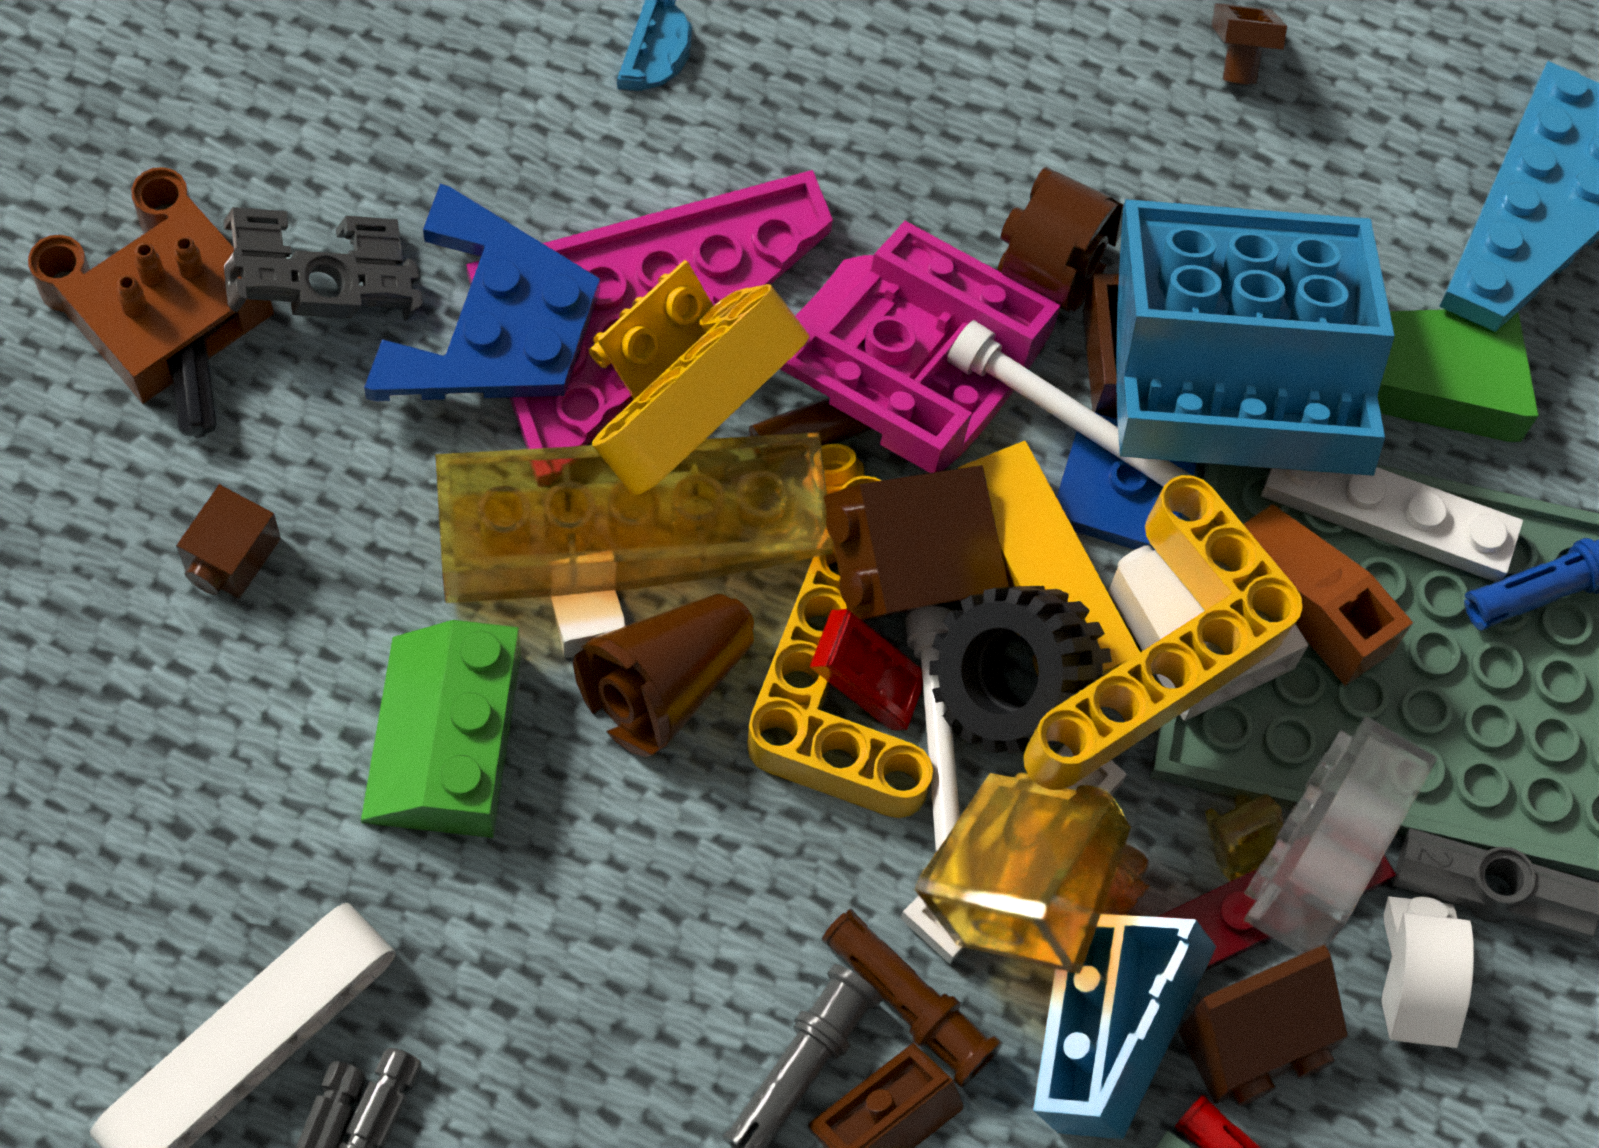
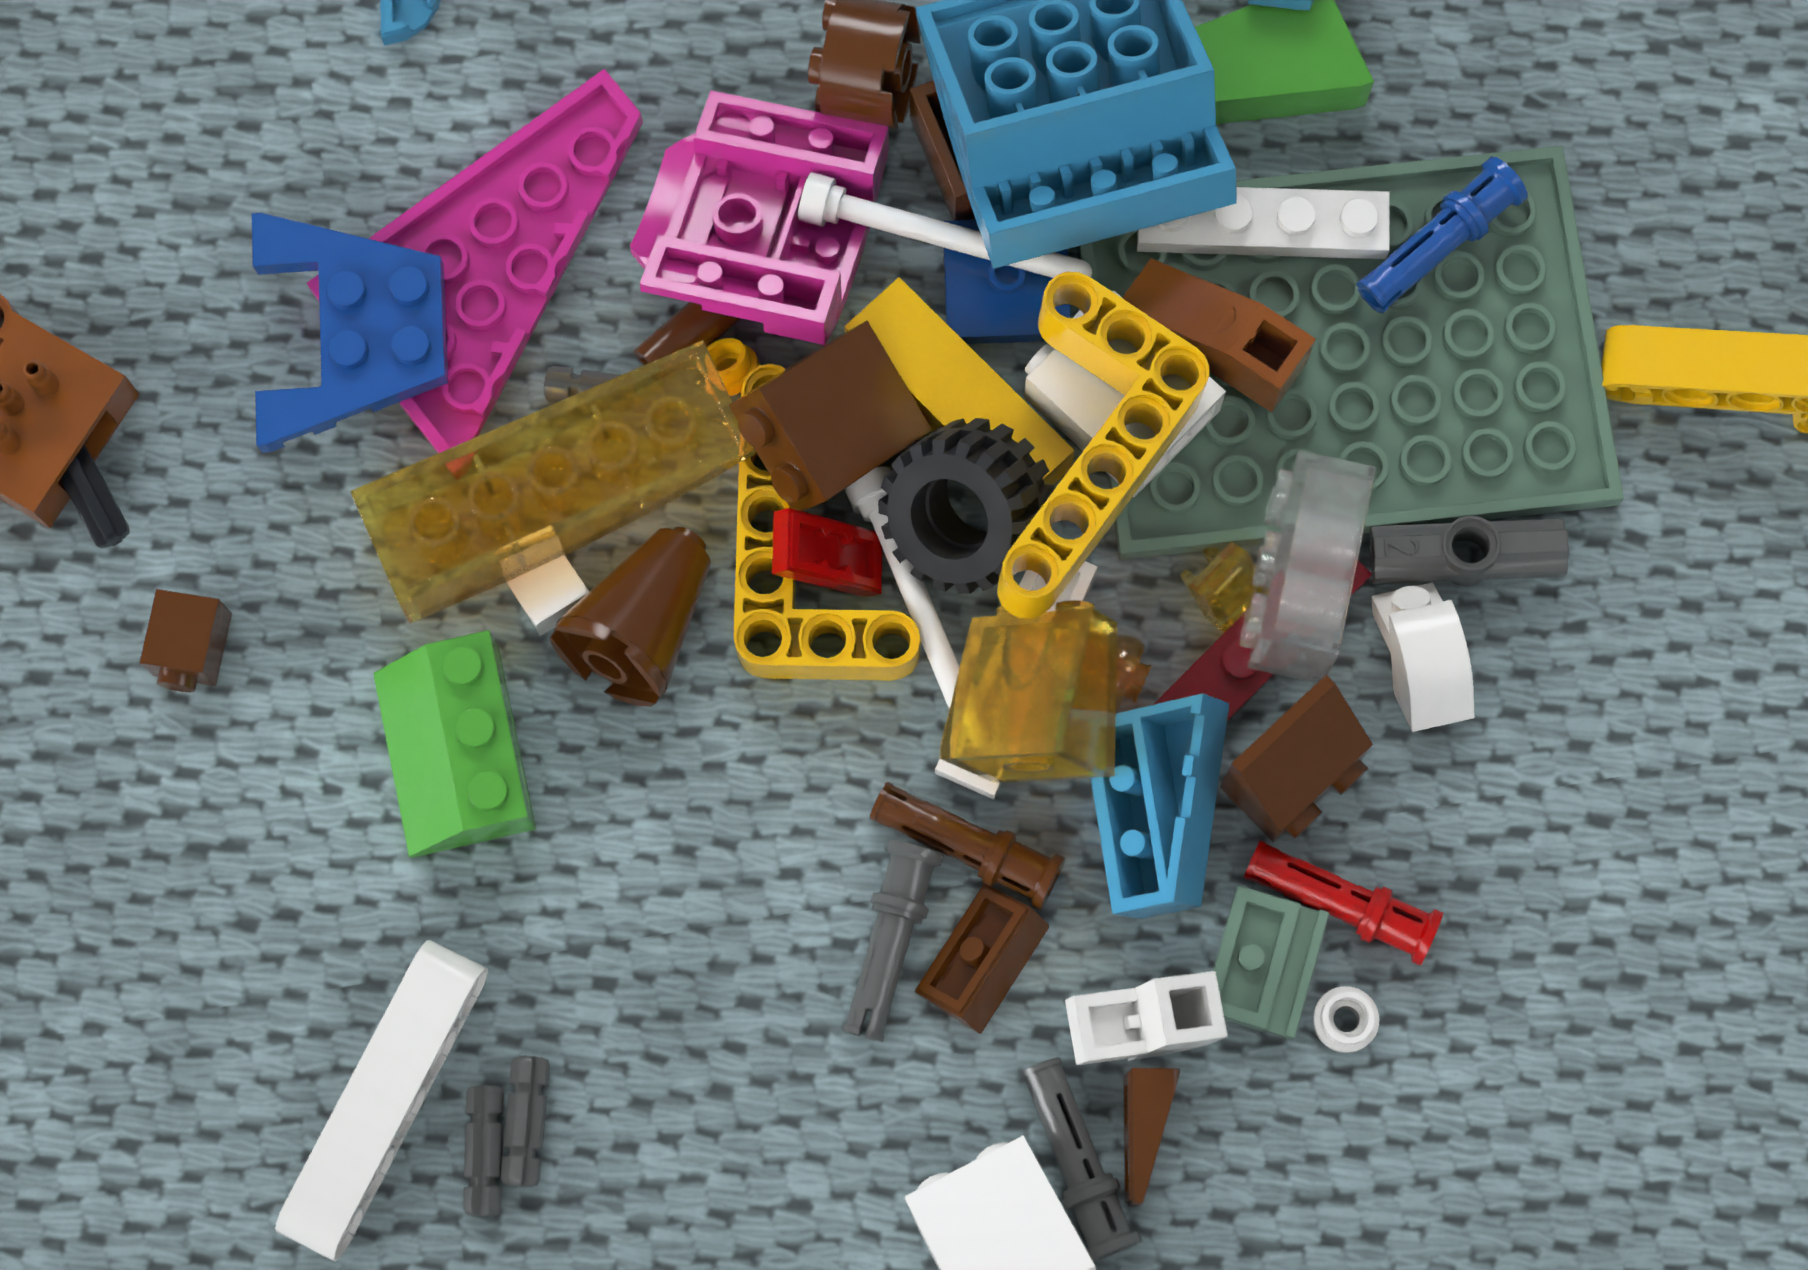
camera: 10 degrees left, 10 degrees up
dark grey piece [223,207,422,321] -> none
yellow hinge [589,260,714,399] -> none
yellow beam [592,284,809,496] -> none

